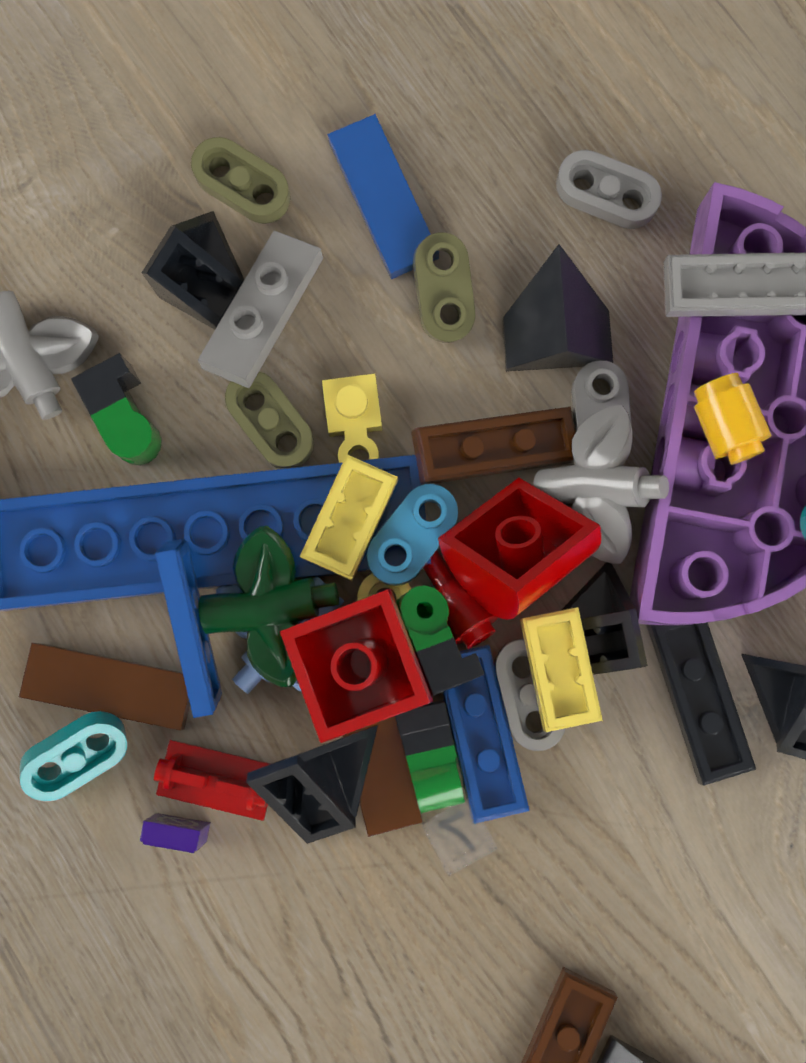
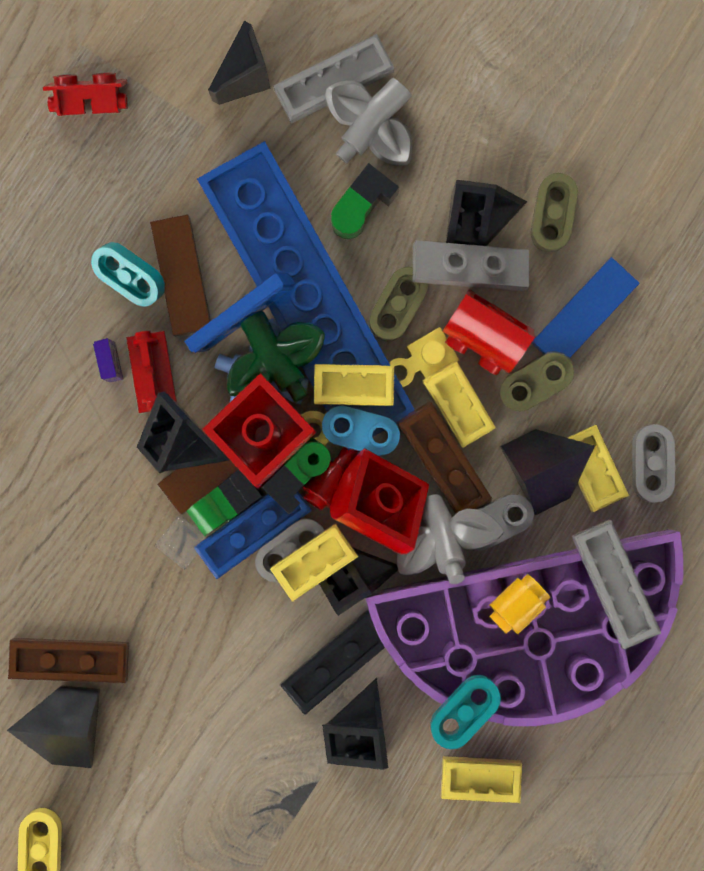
camera: 60 degrees right, 5 degrees up
none -> light yellow plate [422,361,496,448]
none -> red brick [442,289,535,375]
none -> light yellow plate [567,425,629,512]

